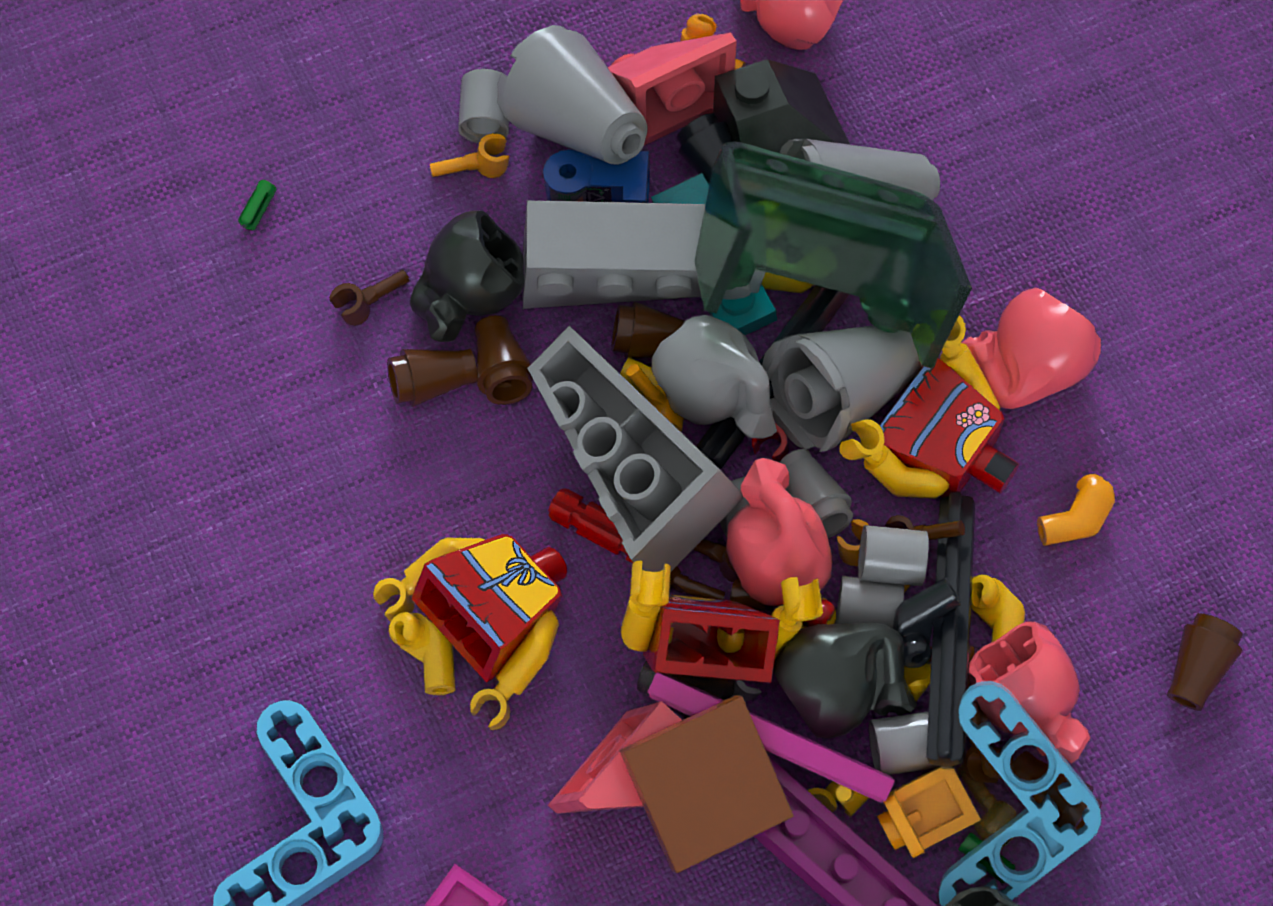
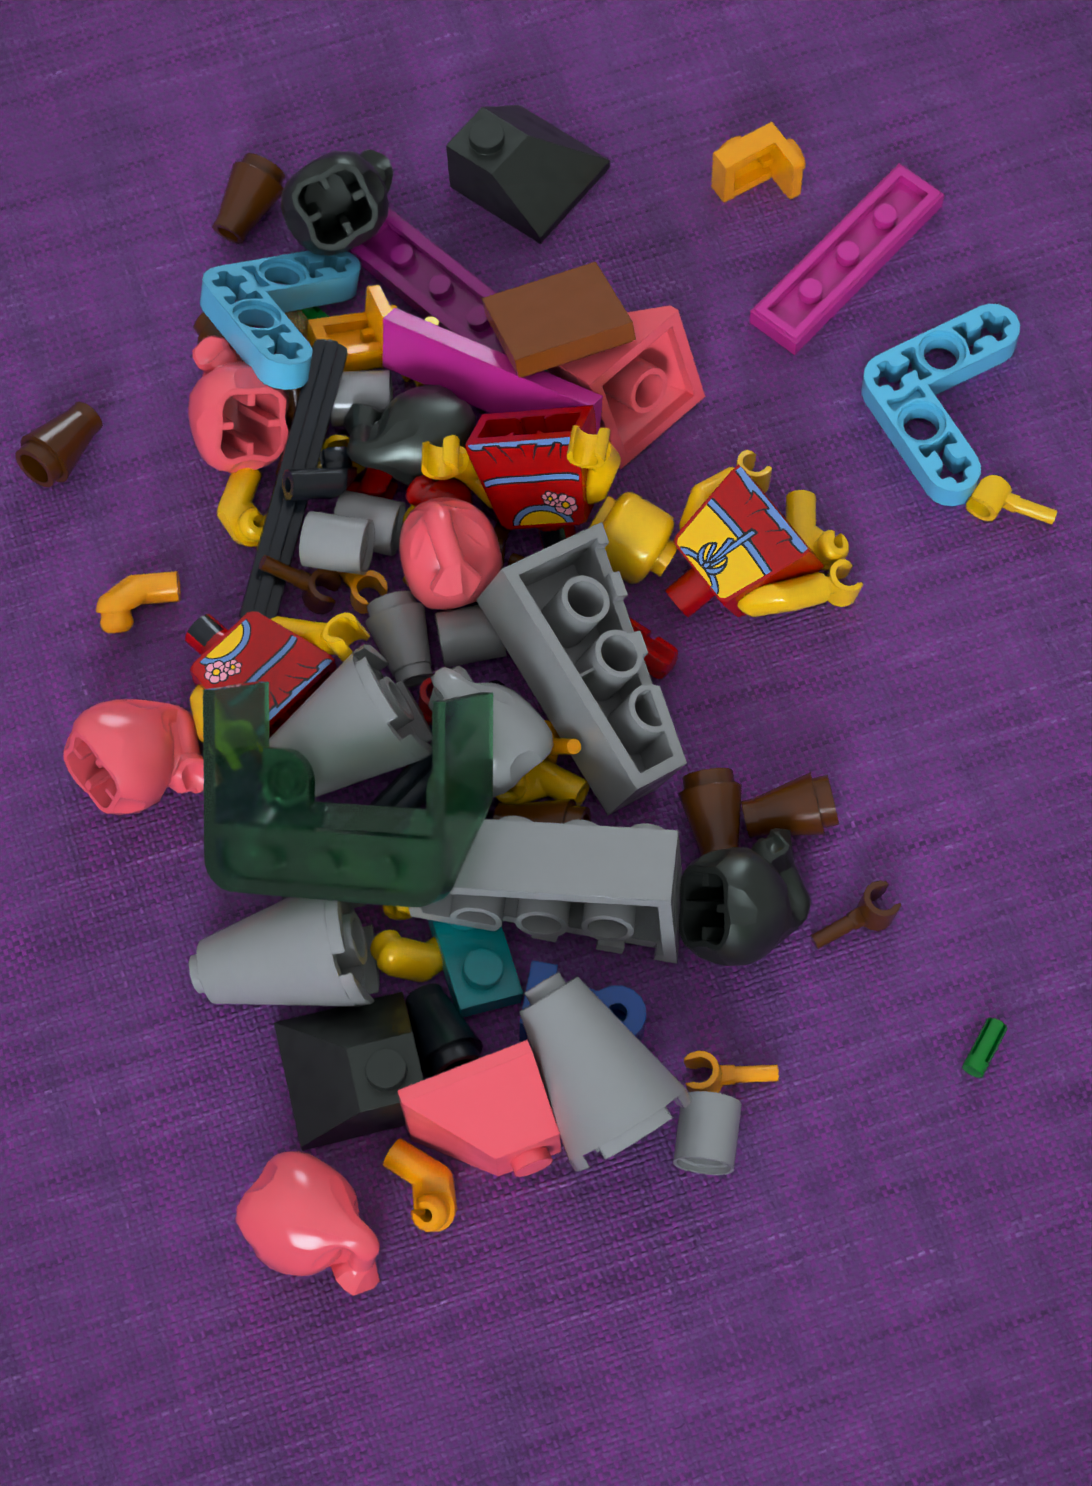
camera: 170 degrees left, 0 degrees up
none -> yellow head [588,492,678,584]
none -> yellow hand [966,475,1057,525]

